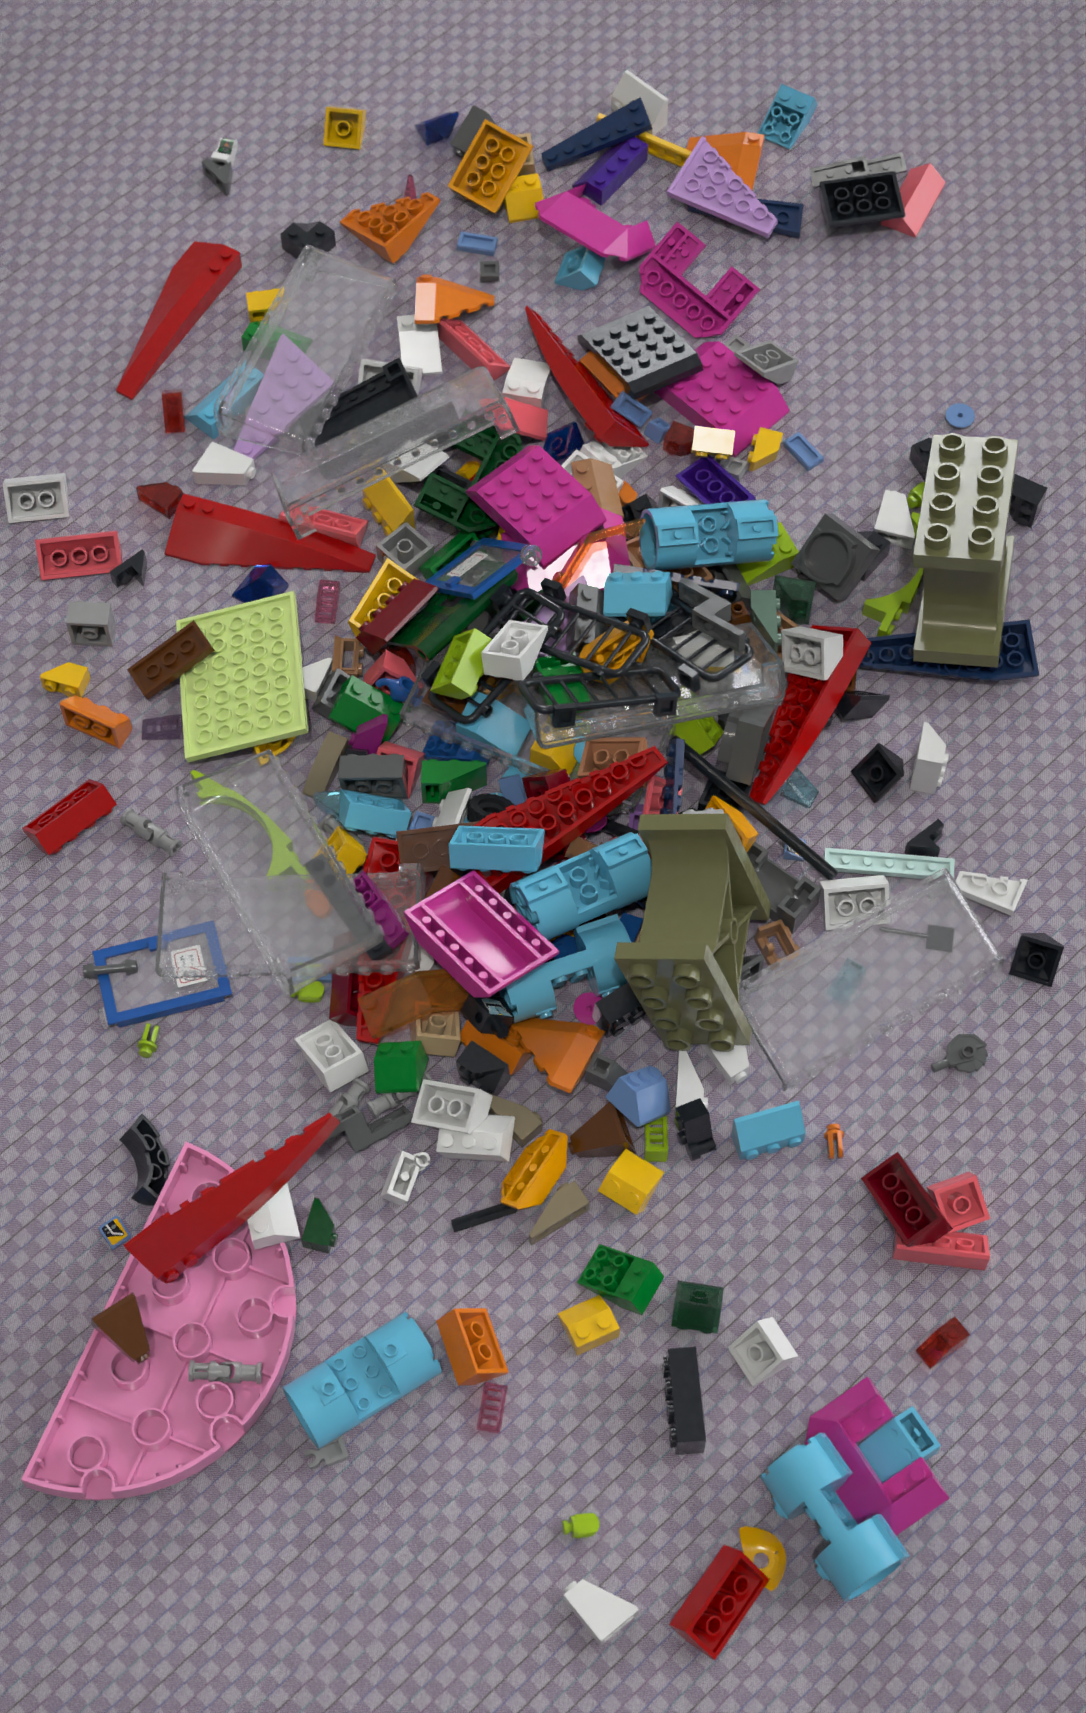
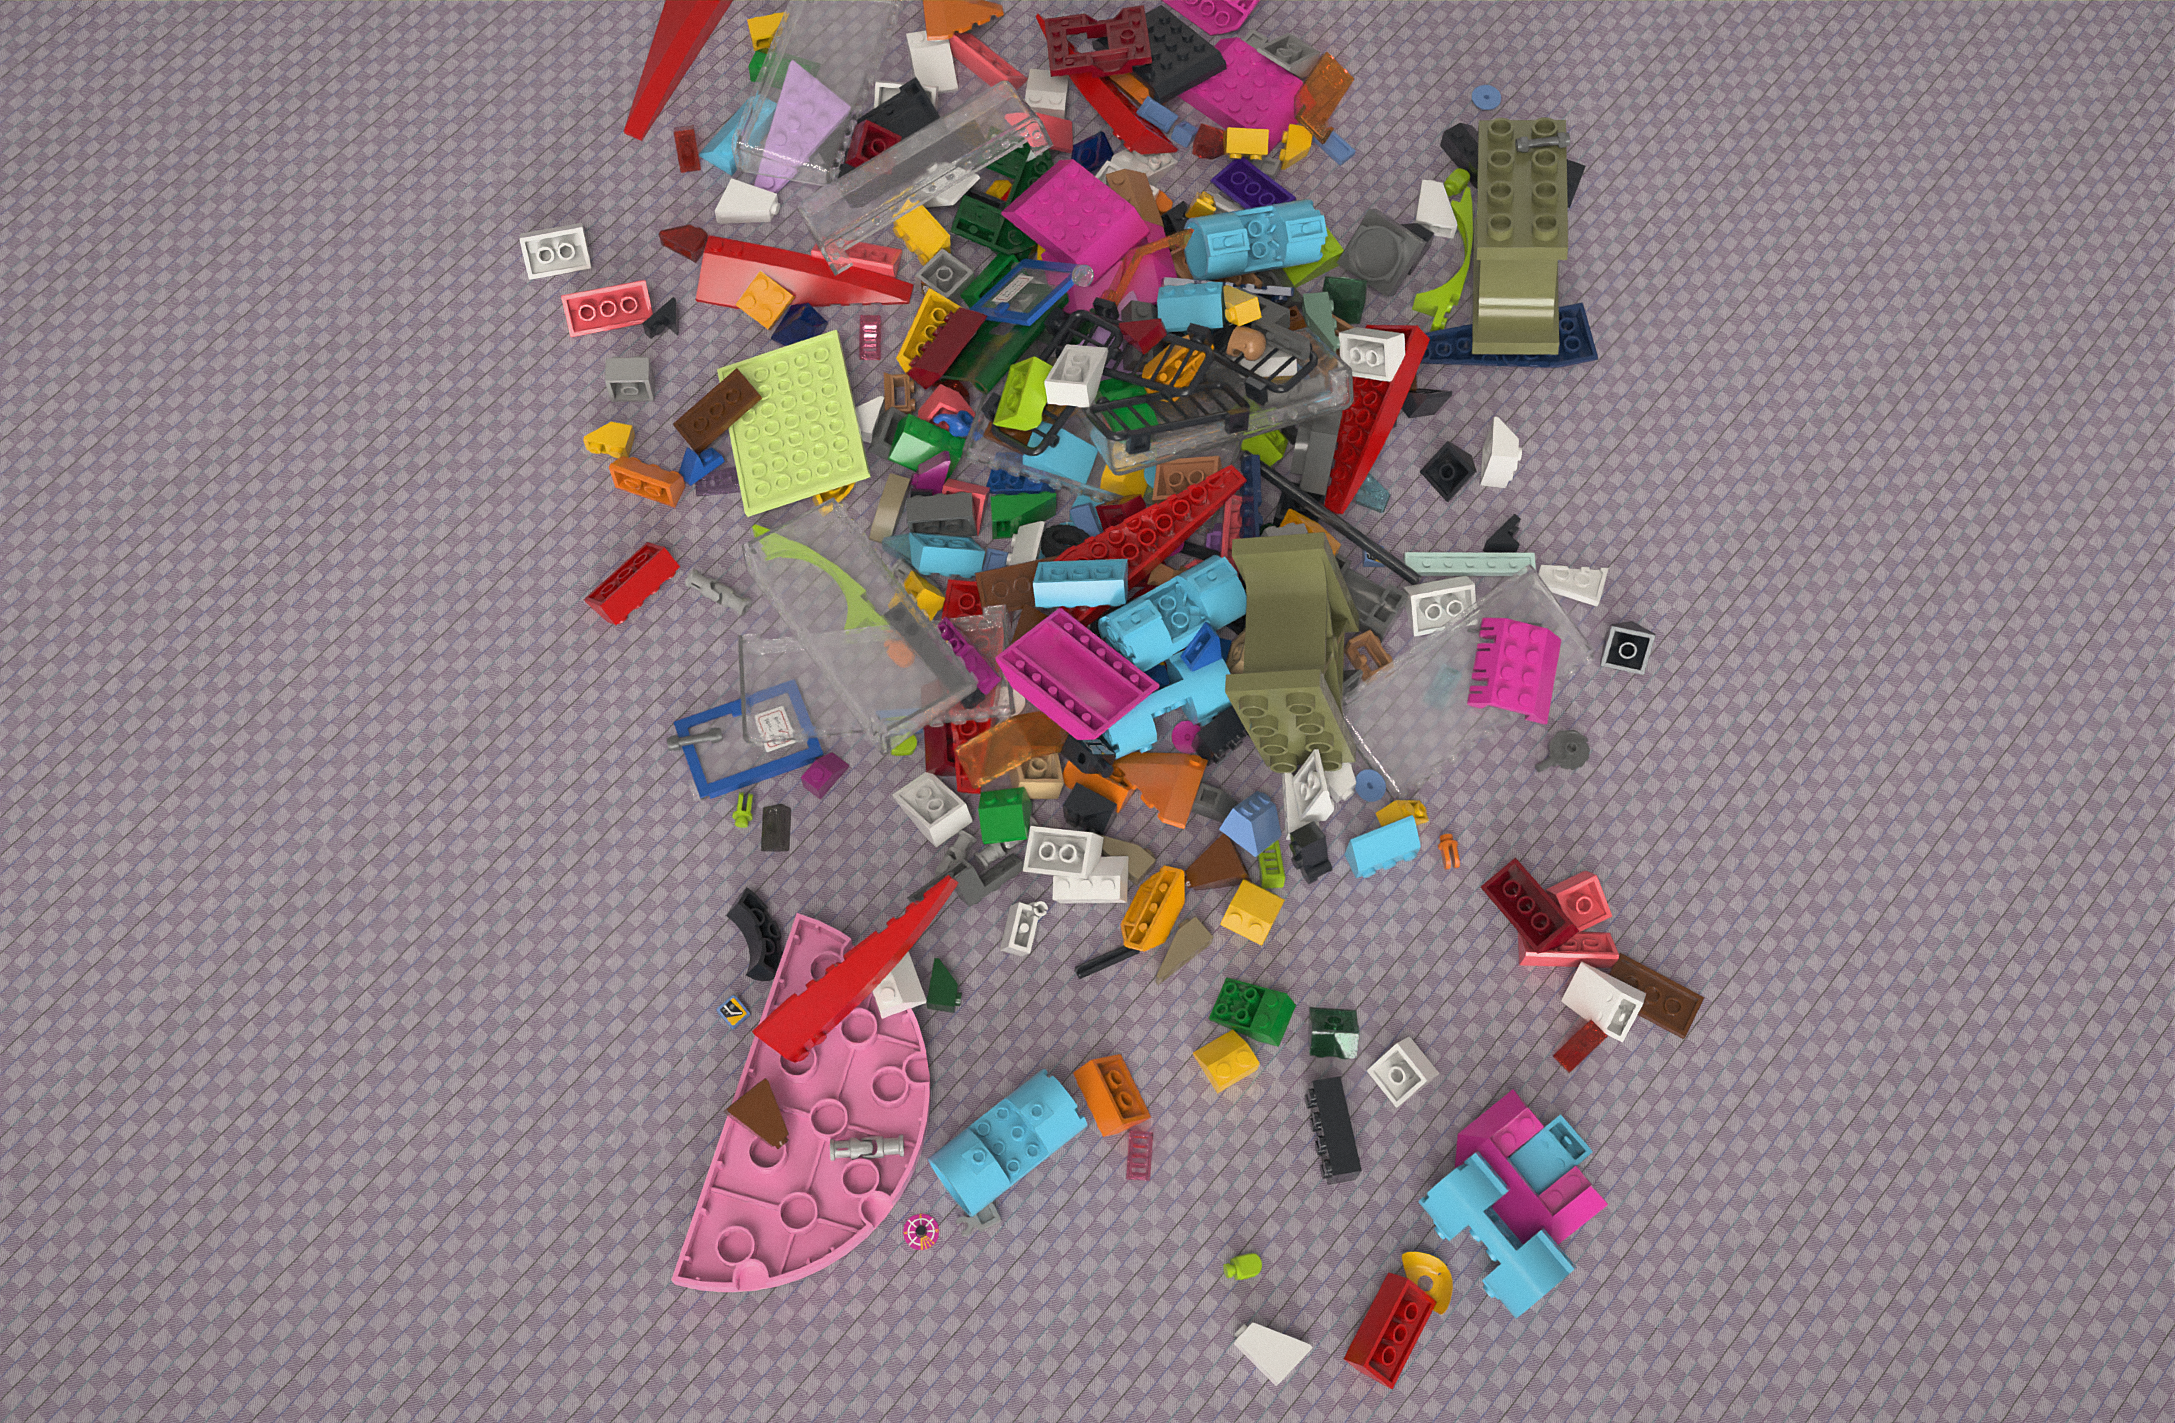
camera: 10 degrees left, 5 degrees up
none -> blue slope [679,447,725,486]
none -> light orange plate [736,271,795,330]
none -> clear smoke slope [761,804,791,852]
none -> magenta slope [801,752,849,800]
none -> dark red slope [845,119,902,175]
none -> dark pink piece [903,1214,939,1250]
none -> dark red piece [1045,5,1152,78]
none -> dark red slope [1119,318,1167,355]
none -> blue slope [1180,622,1222,671]
none -> yellow slope [1185,191,1216,219]
none -> yellow slope [1223,285,1262,326]
none -> medium nougat helmet [1227,325,1266,361]
none -> white slope [1291,749,1334,822]
none -> clear orange windscreen [1294,52,1354,145]
none -> medium blue piece [1355,769,1386,802]
none -> yellow slope [1375,800,1429,827]
none -> dark pink slope [1467,618,1562,725]
none -> dark grey bar [1515,132,1570,153]
none -> white slope [1561,961,1646,1042]
none -> reddish brown plate [1608,953,1705,1039]

